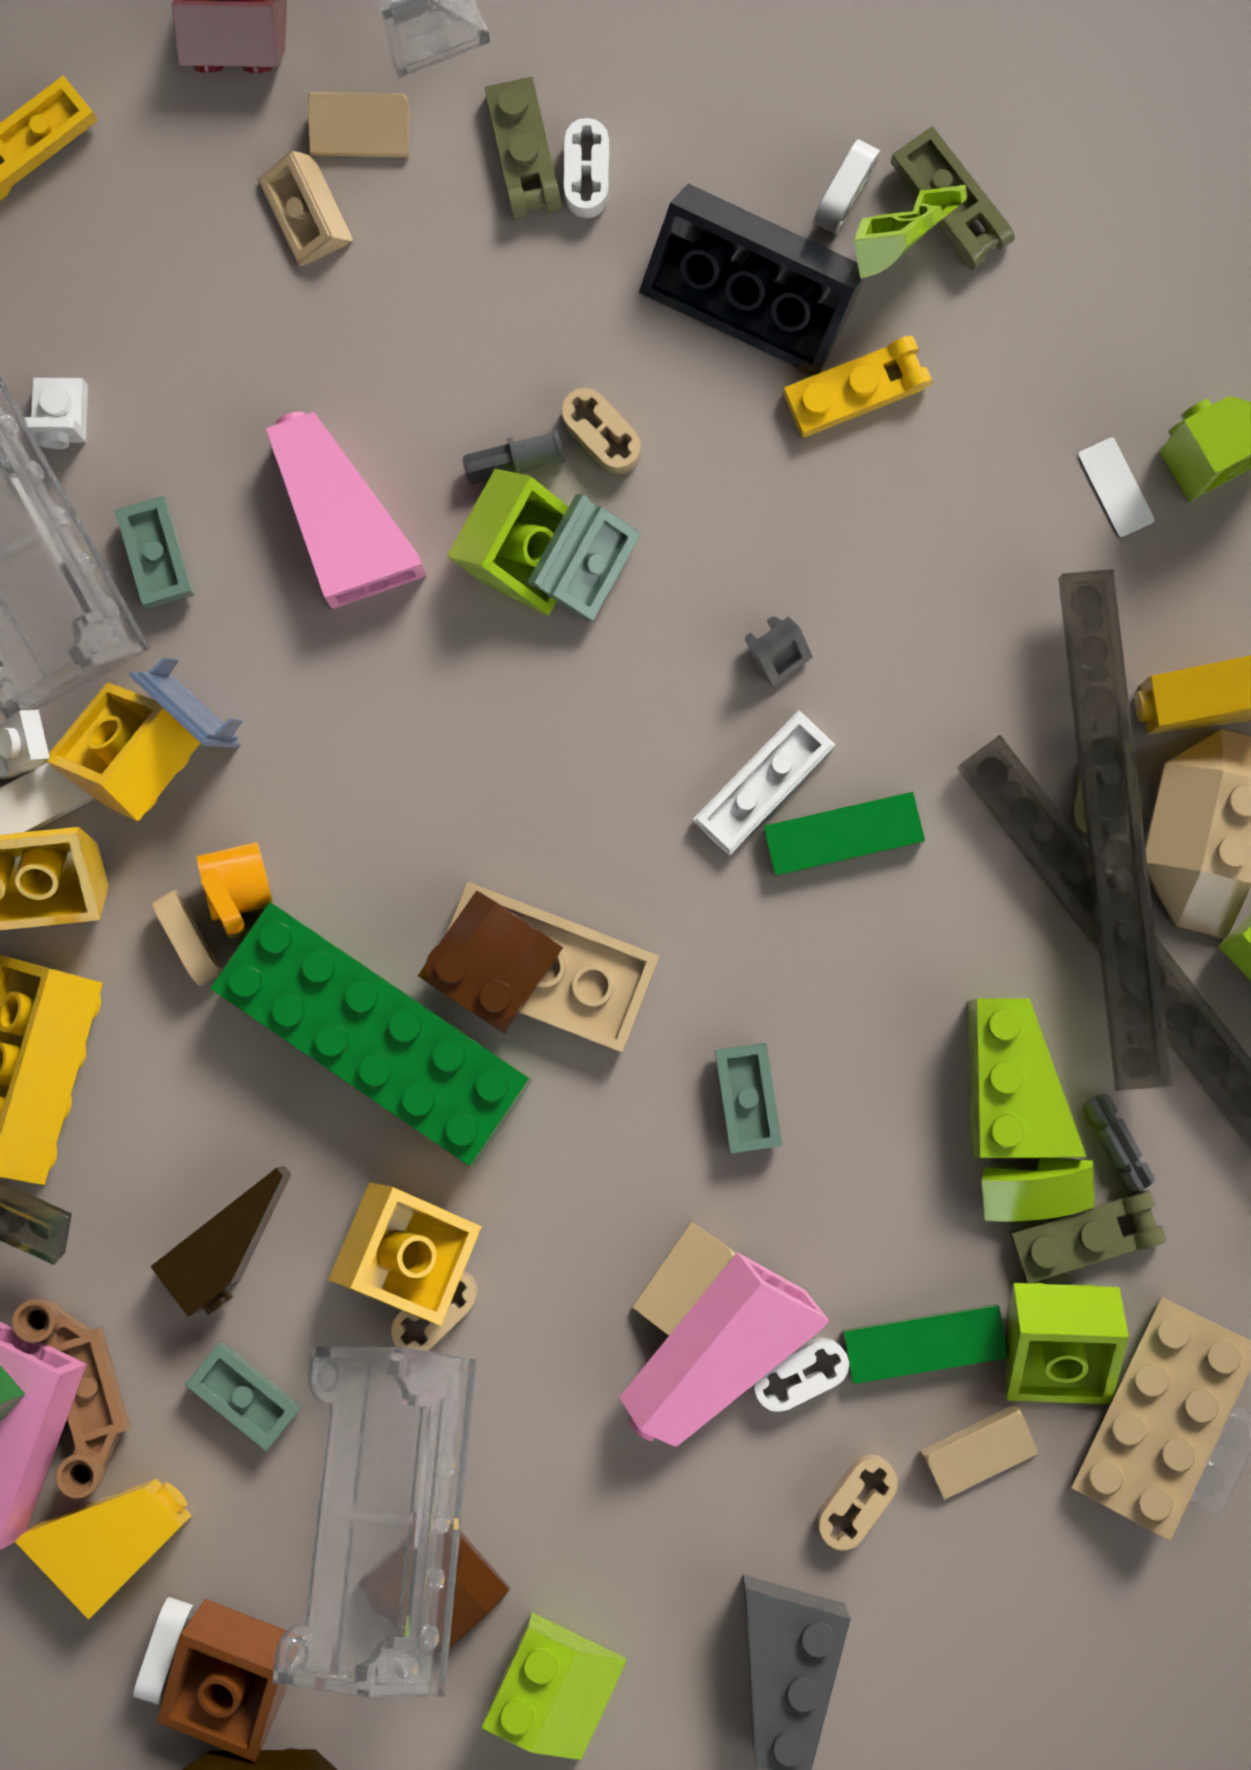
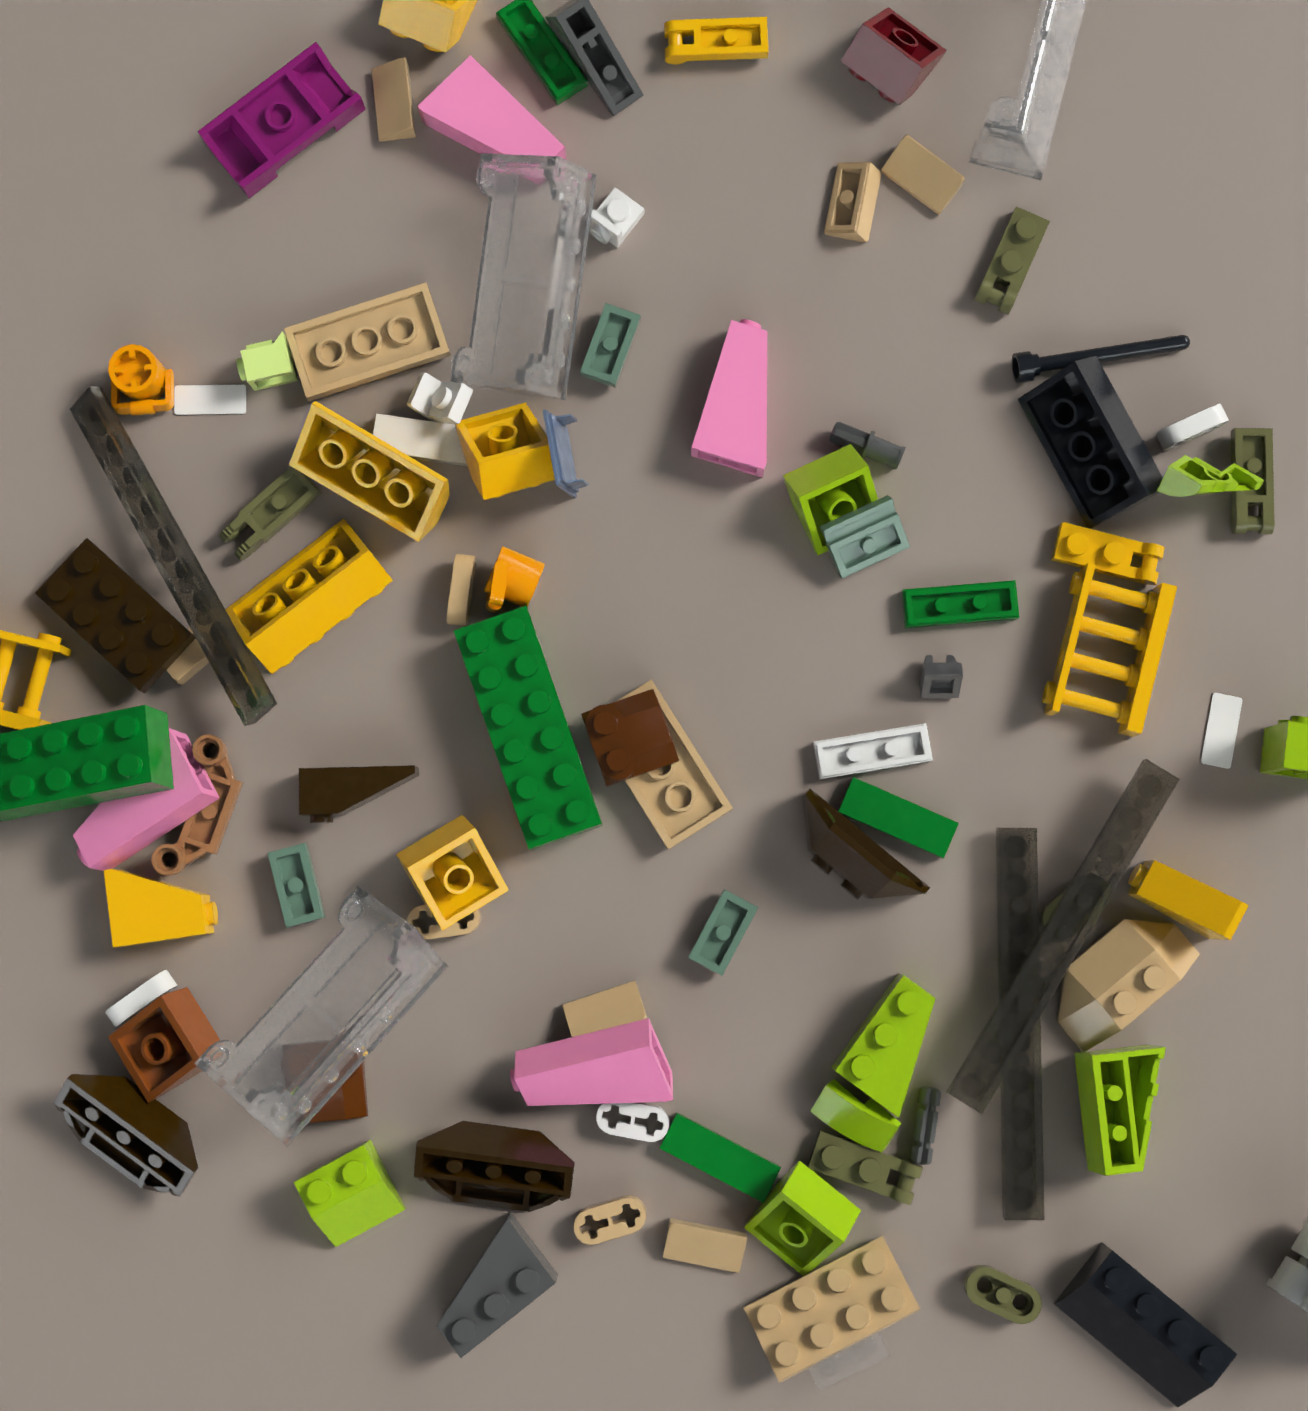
camera: 30 degrees right, 0 degrees up
tan beam [562,388,641,475] -> none
white beam [564,118,609,219] -> none
none -> dark brown wedge [414,1121,575,1212]
none -> dark brown wedge [802,788,930,900]
none -> green tile [901,580,1020,629]
none -> black piece [1012,335,1190,383]
none -> yellow fence [1042,563,1177,737]

